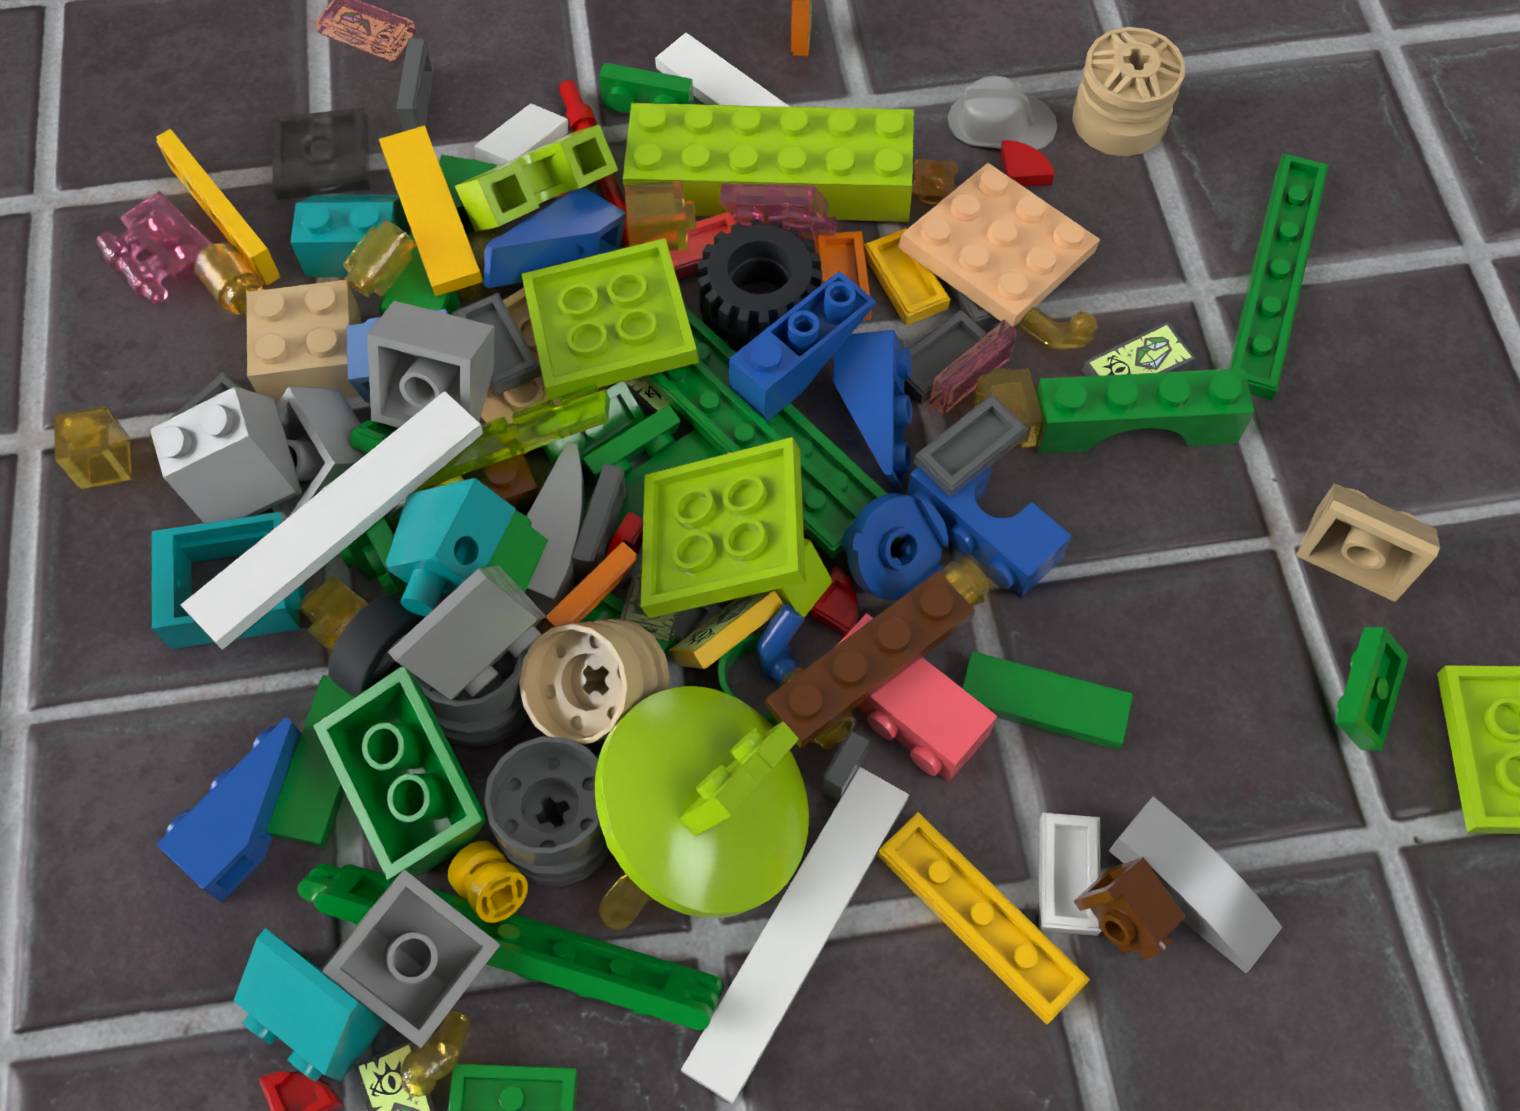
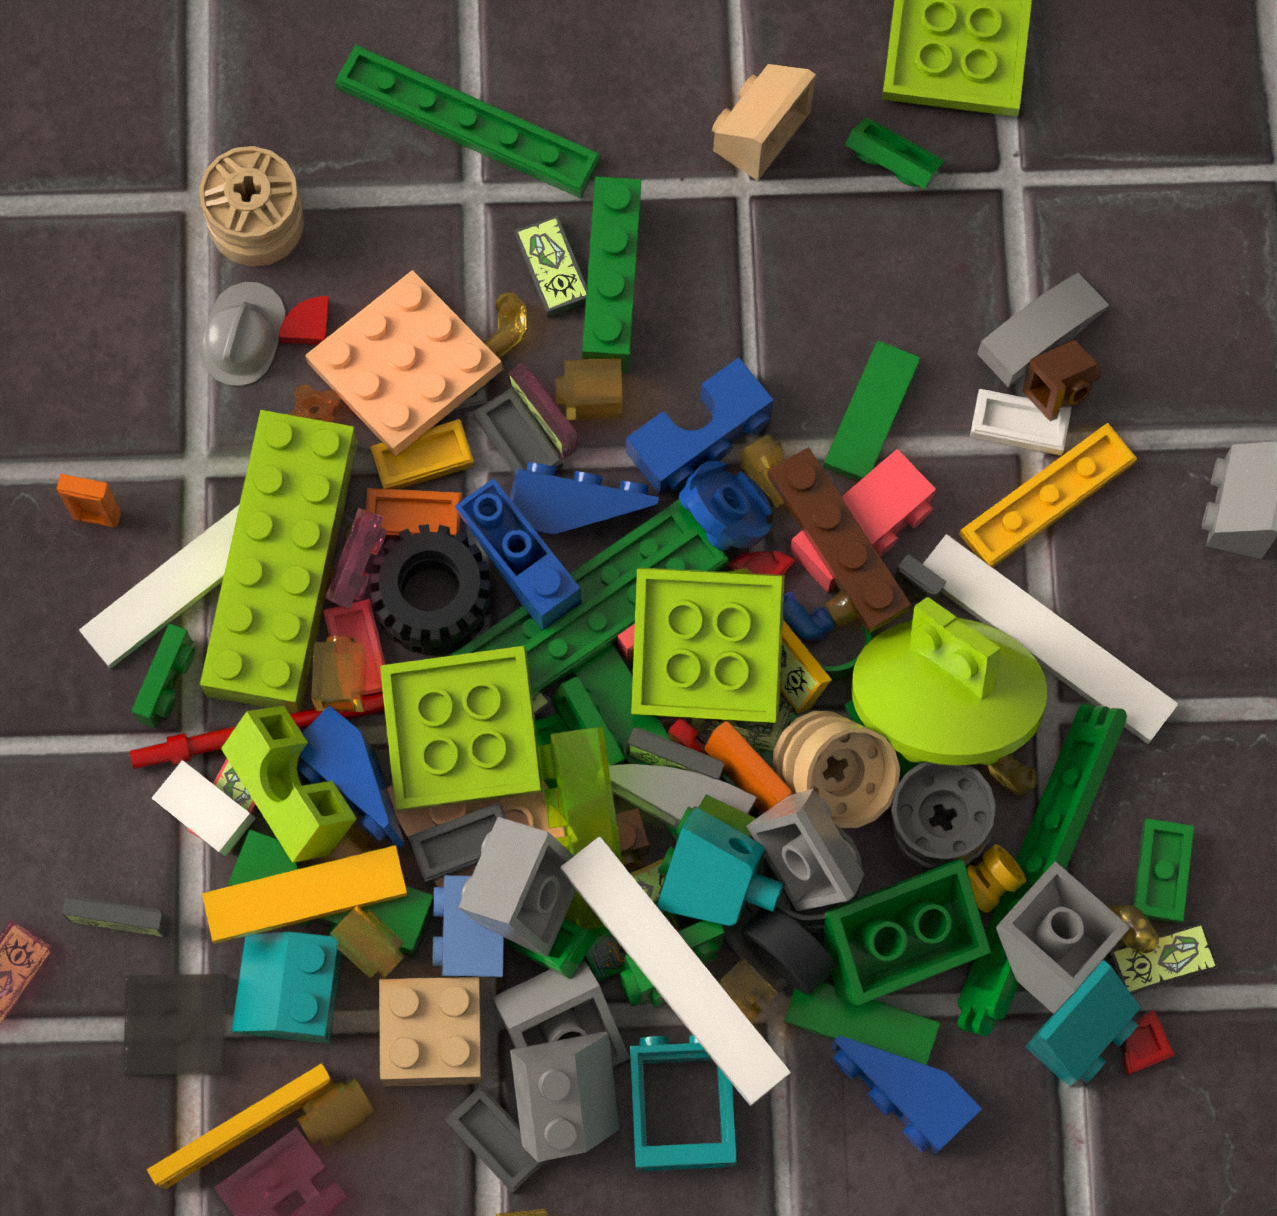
camera: 85 degrees left, 10 degrees up
dark grey tile [914,394,1029,497] -> none

